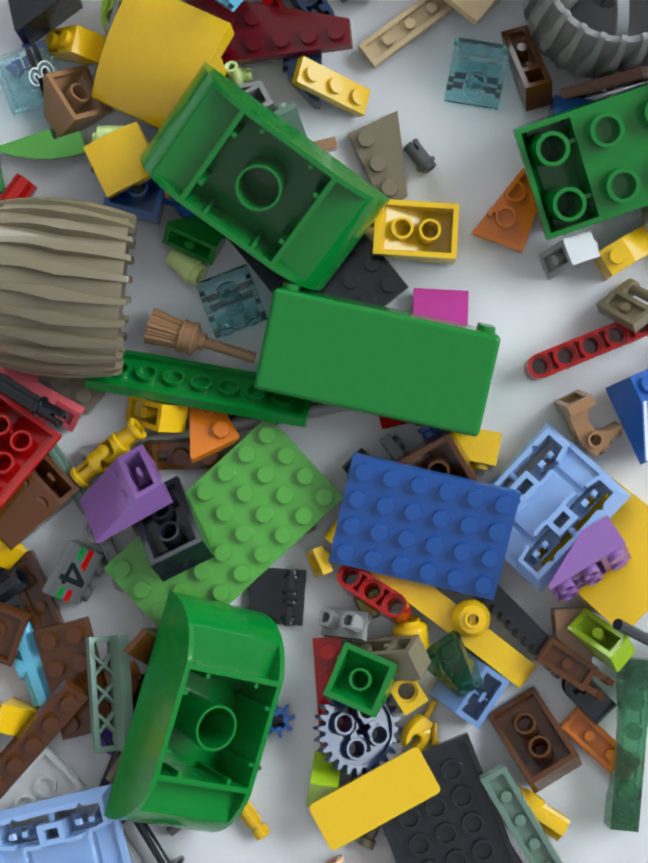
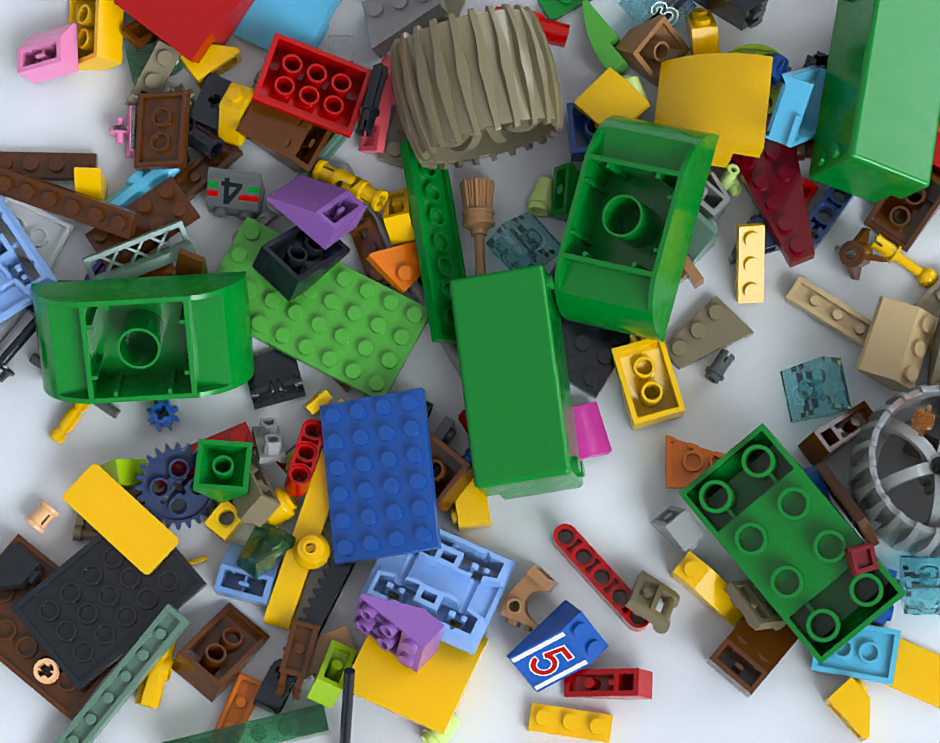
camera: 75 degrees right, 10 degrees down
yellow hand [400,700,438,750] -> none

